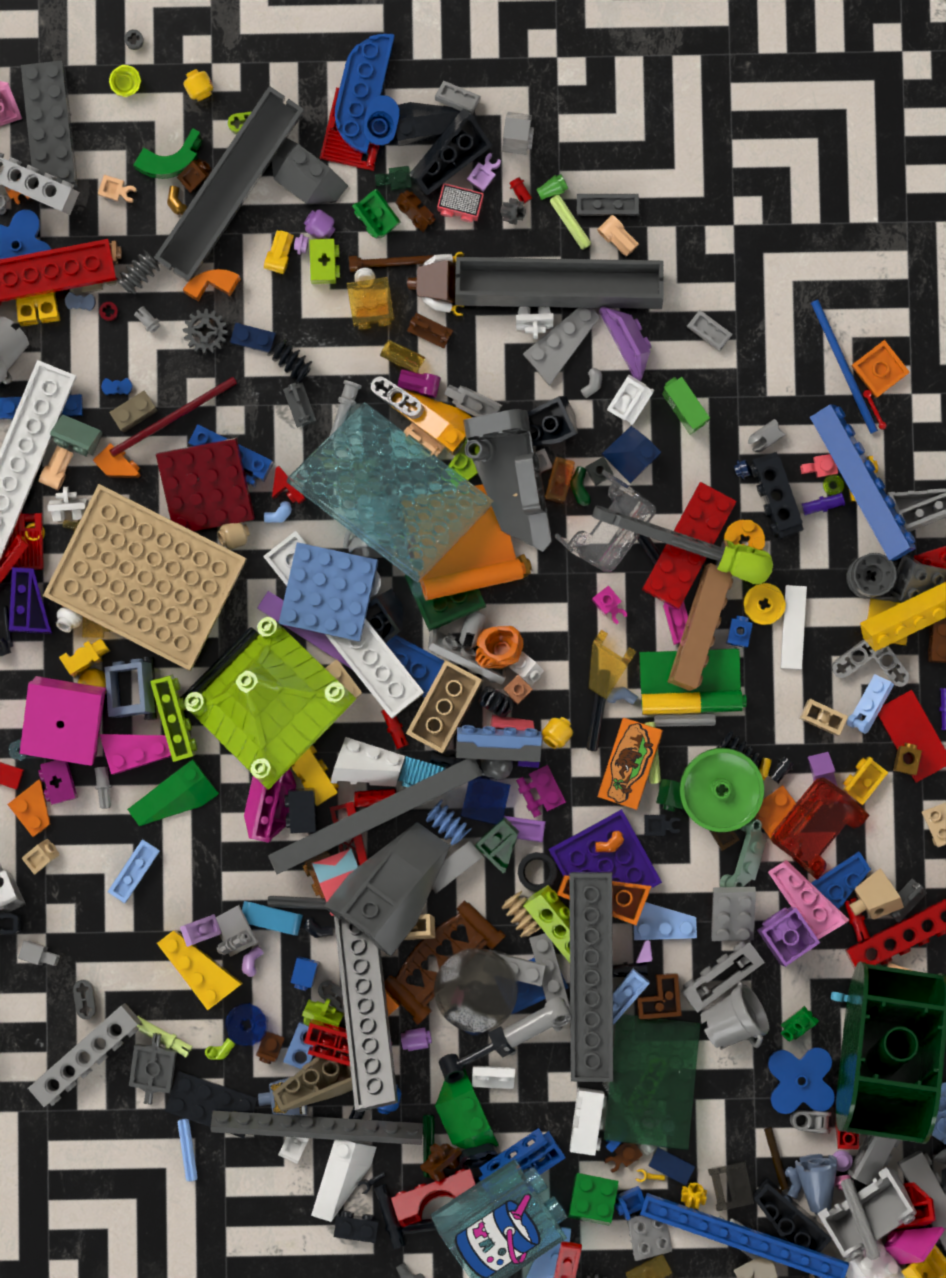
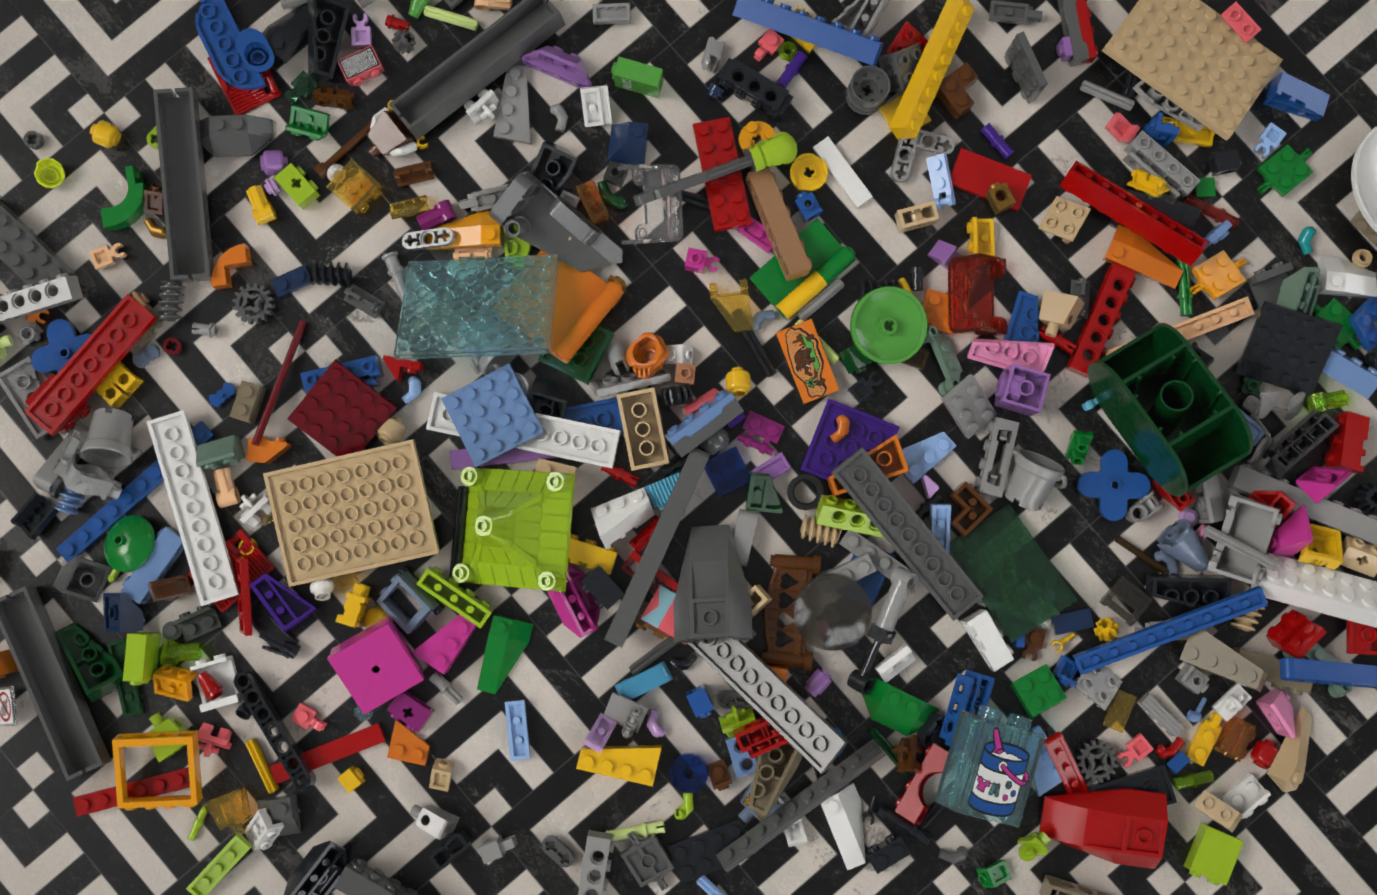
camera: 35 degrees left, 0 degrees up
medium blue piece [426,800,472,846] -> none

